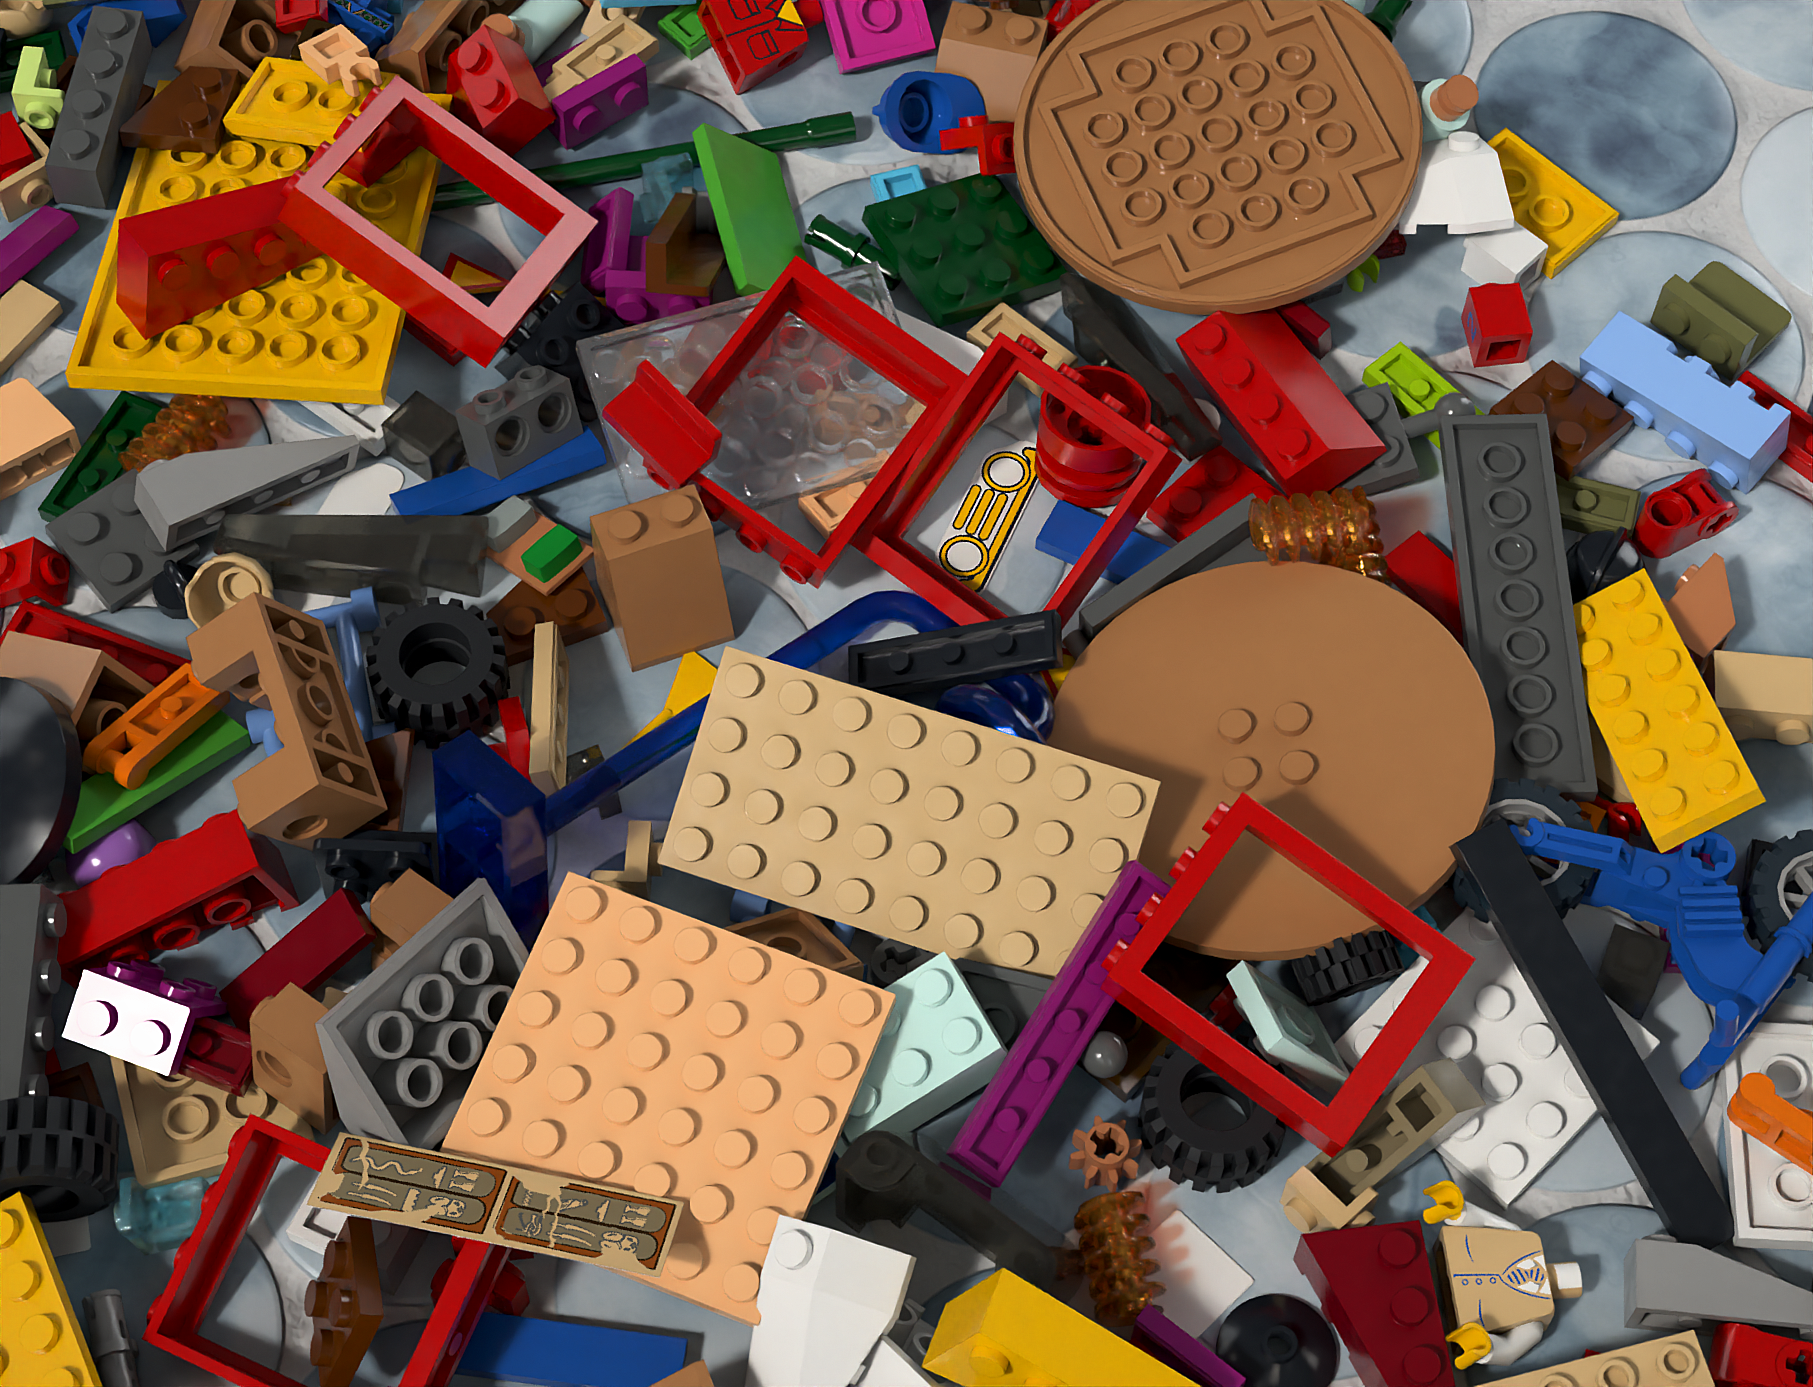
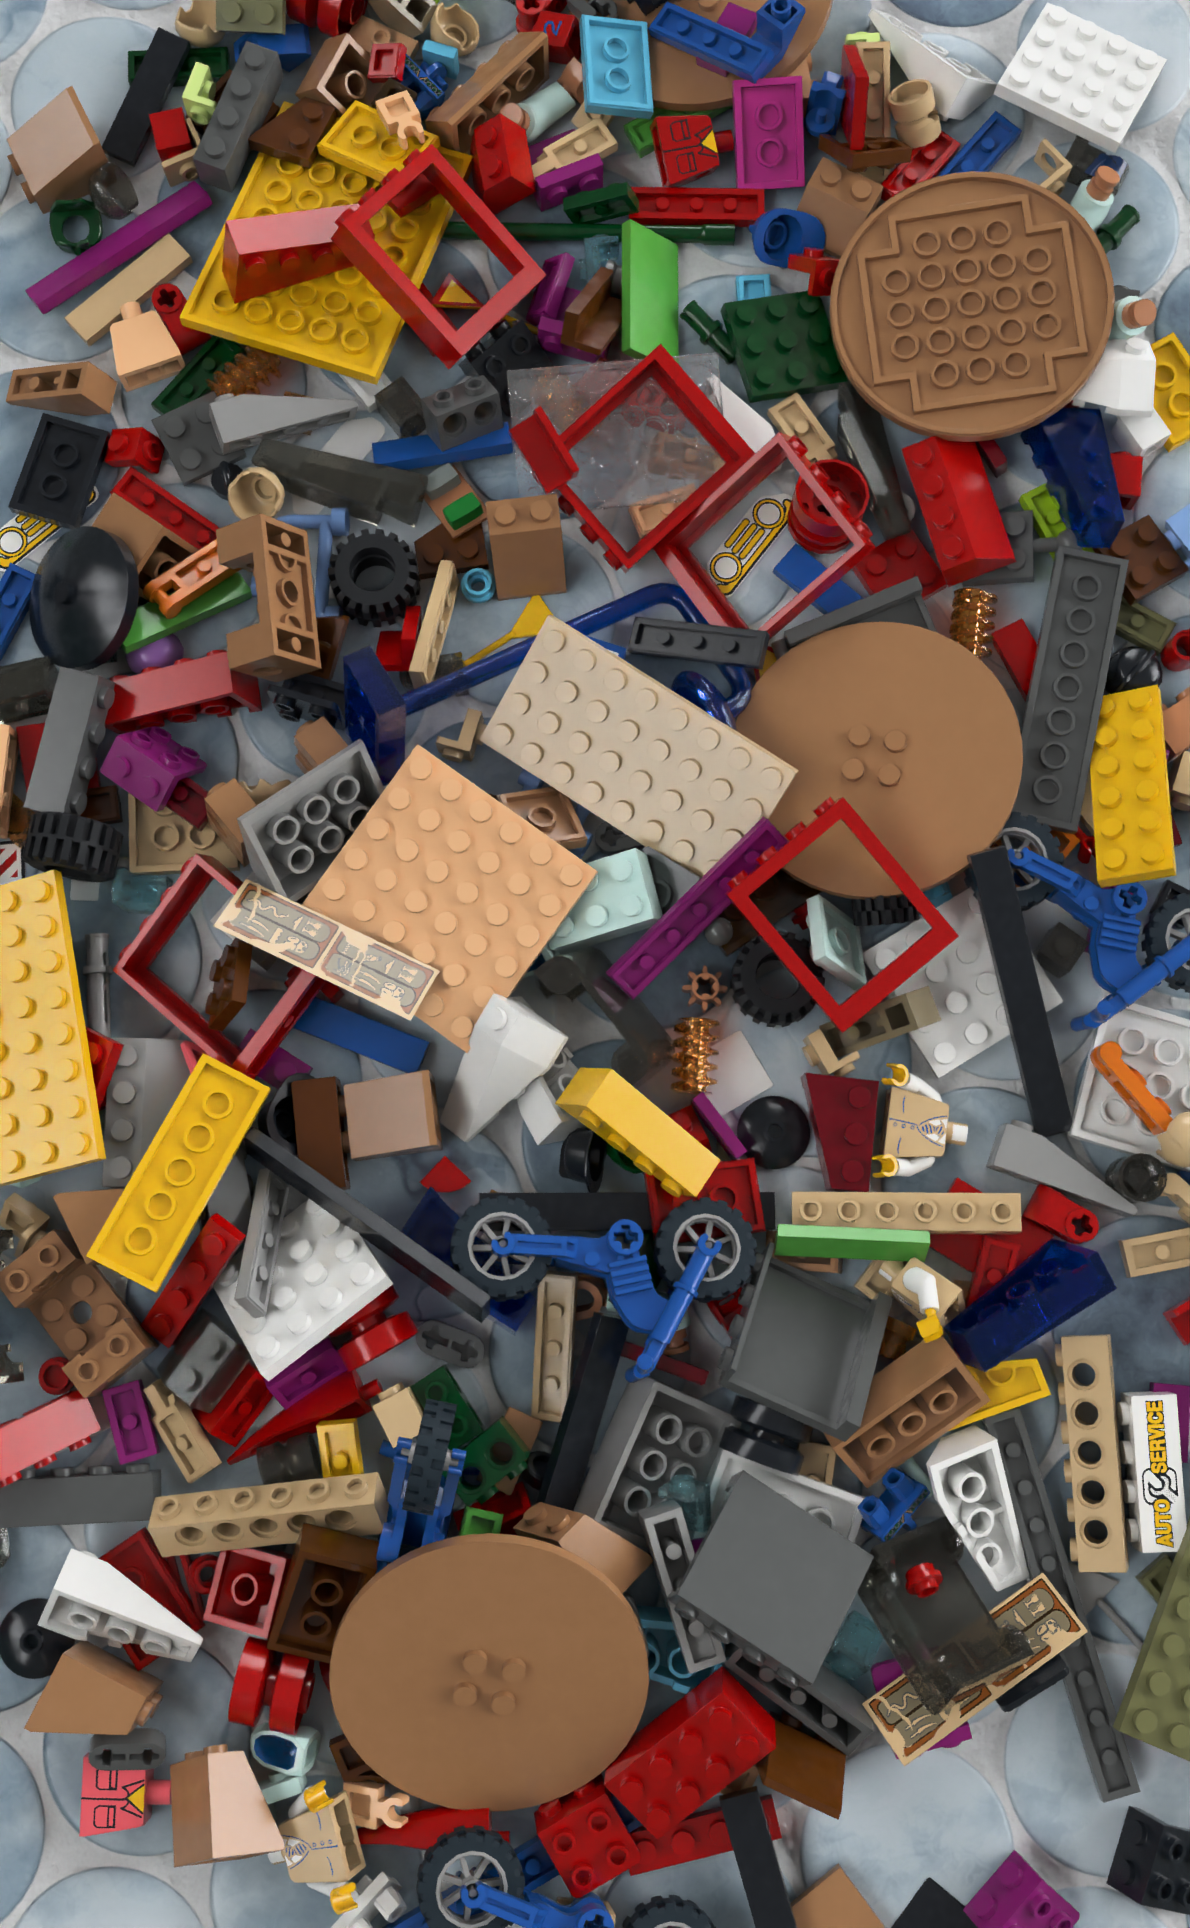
camera: 15 degrees right, 20 degrees up
dark red tile [219,888,378,1033] -> none
clear orange piece [1248,485,1369,566] -> none
none -> red piece [152,283,211,356]
none -> medium azure plate [461,568,496,603]
none -> dark green plate [563,182,639,224]
none -> red plate [628,187,764,227]
none -> clear blue wedge [1020,408,1125,548]

